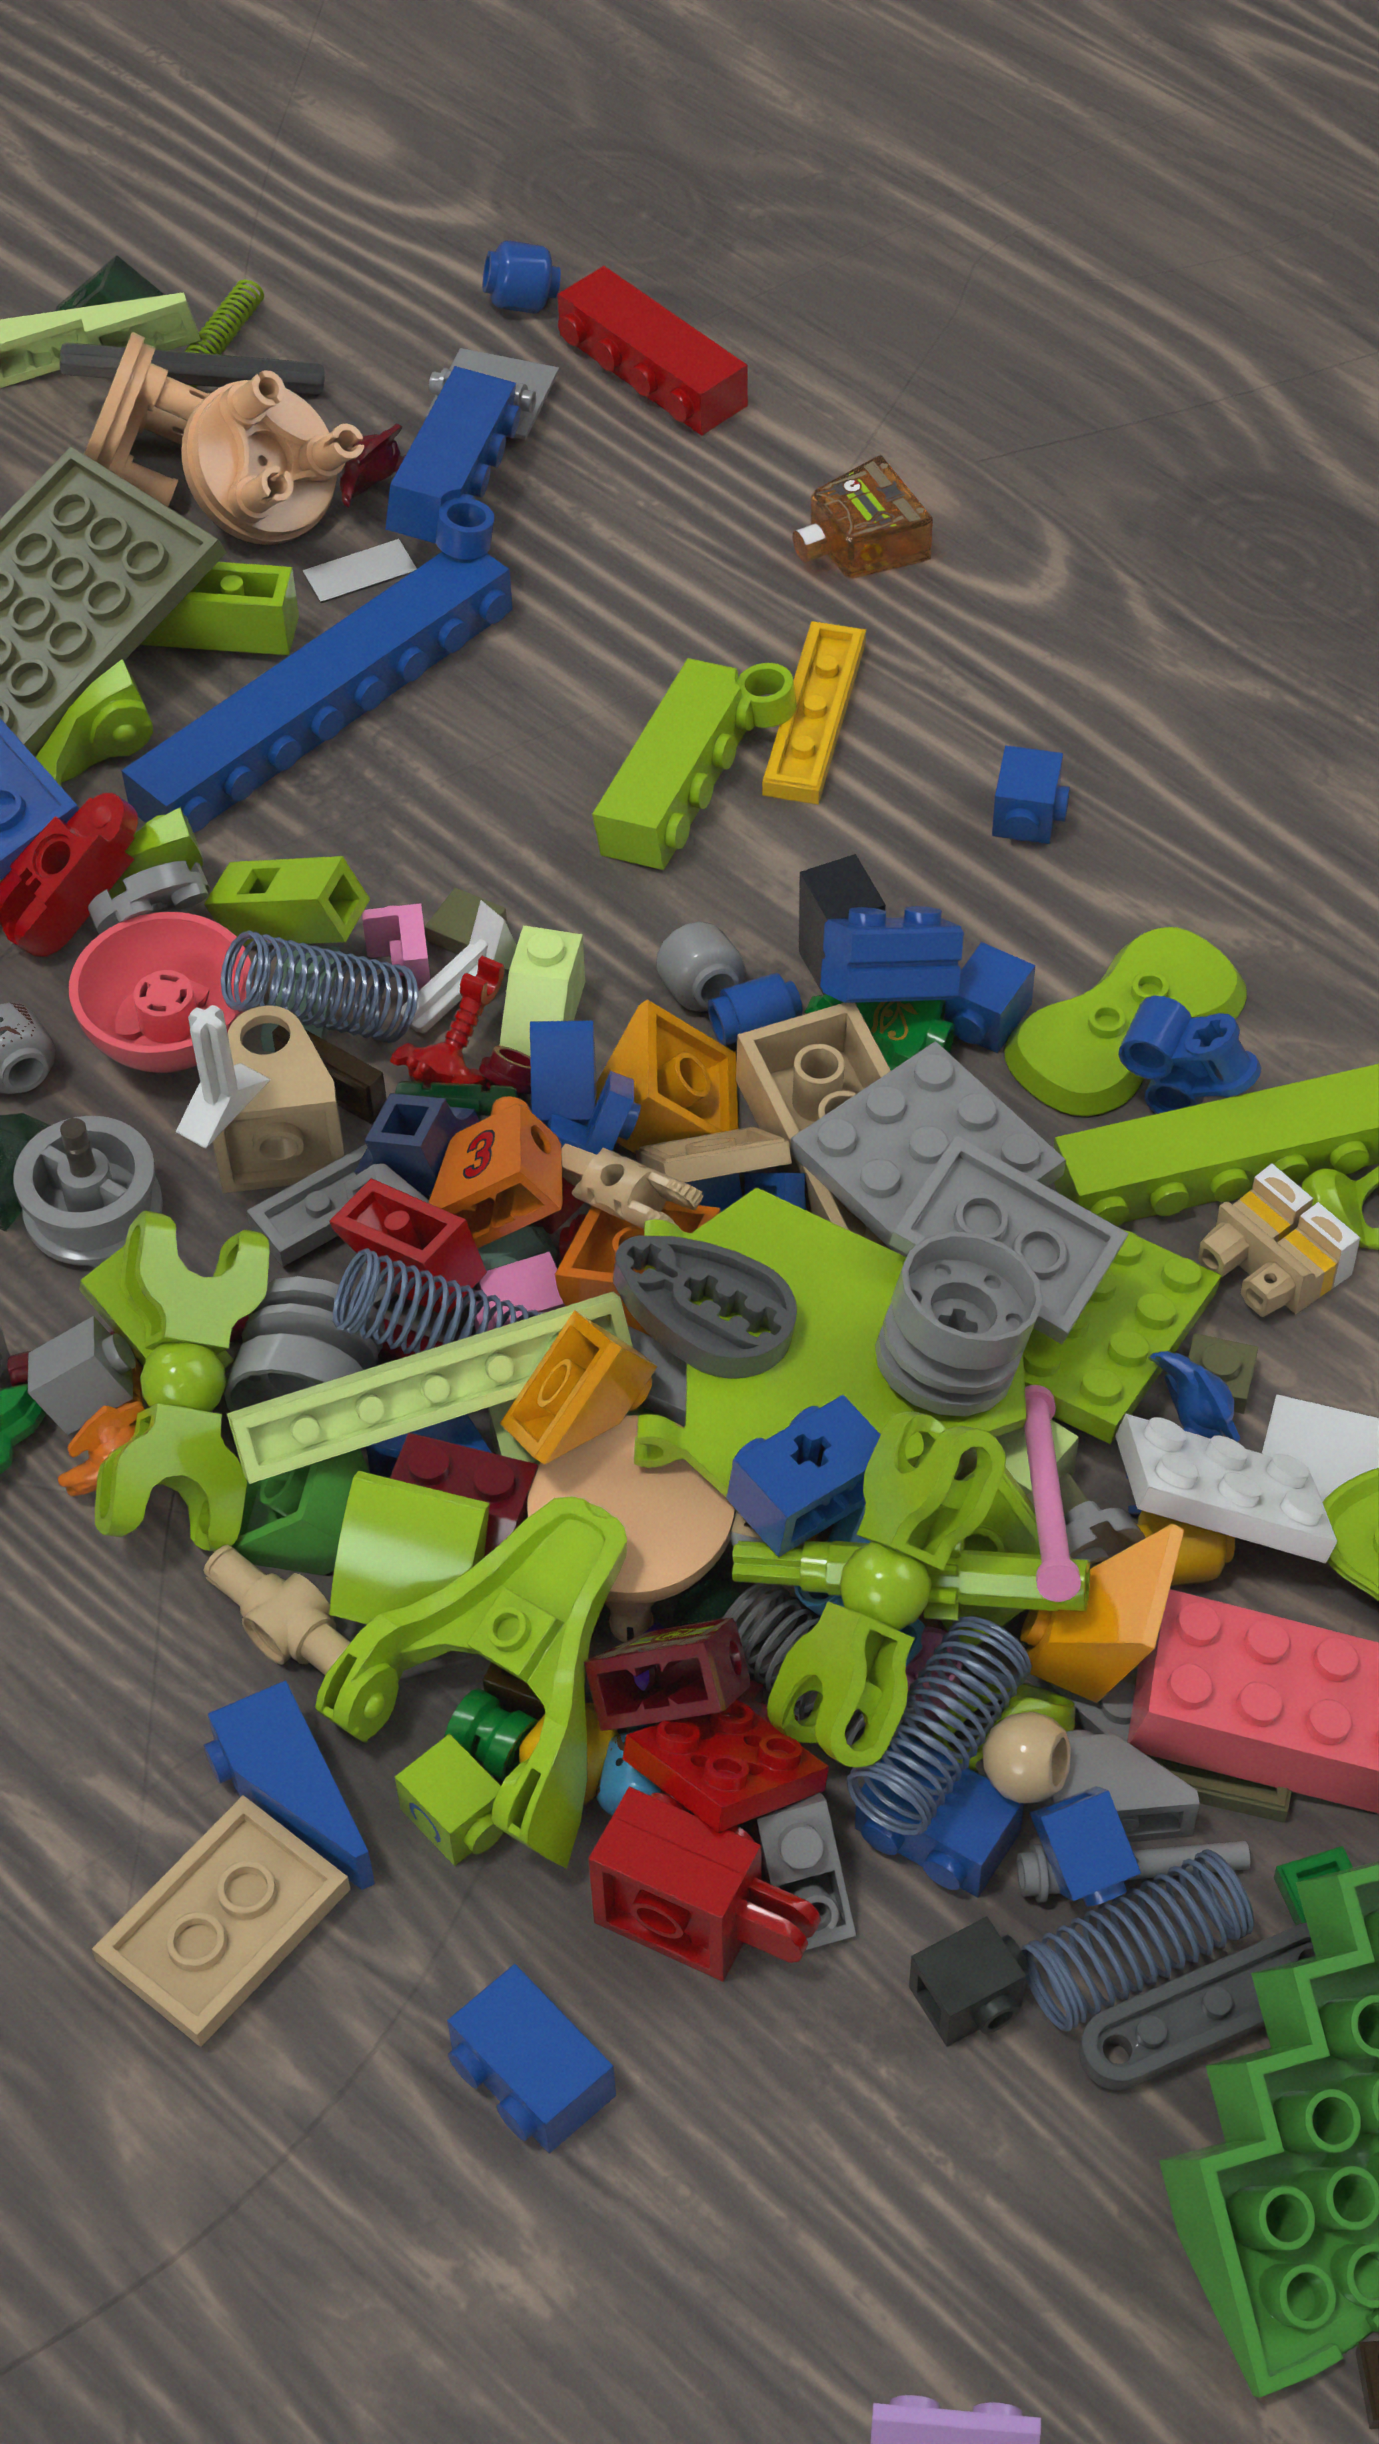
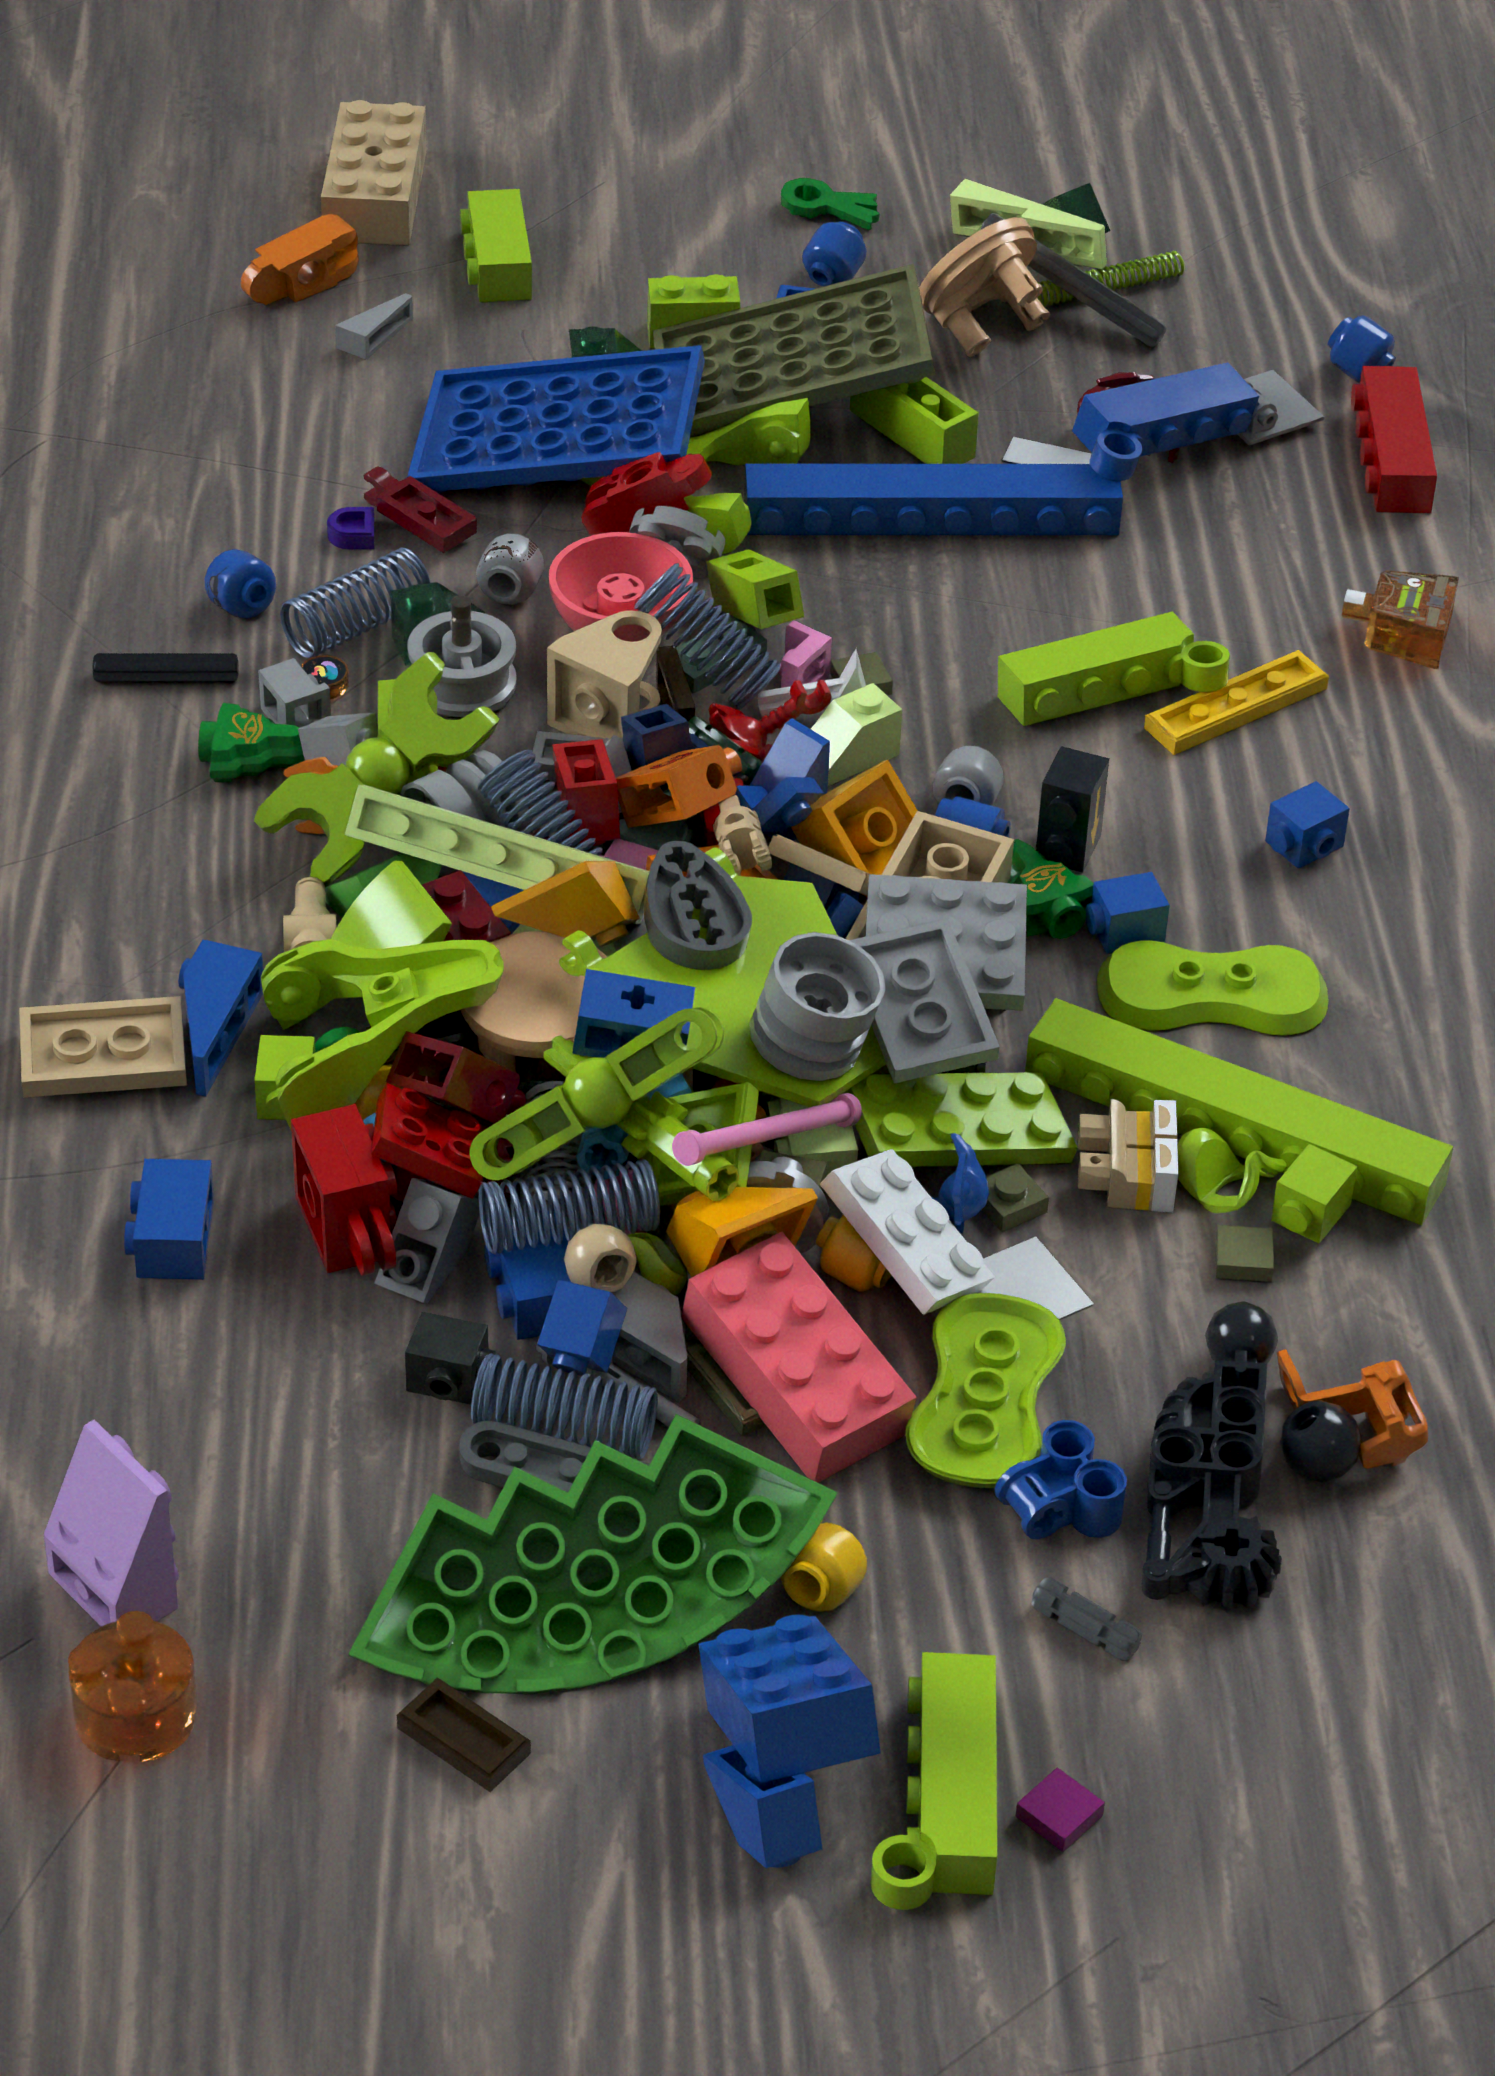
camera: 40 degrees right, 10 degrees down
white piece [176,1005,271,1149] -> none
light nougat piece [181,370,364,545] -> none
blue brick [820,906,964,1003] -> none
blue piece [1118,995,1262,1114] -> none

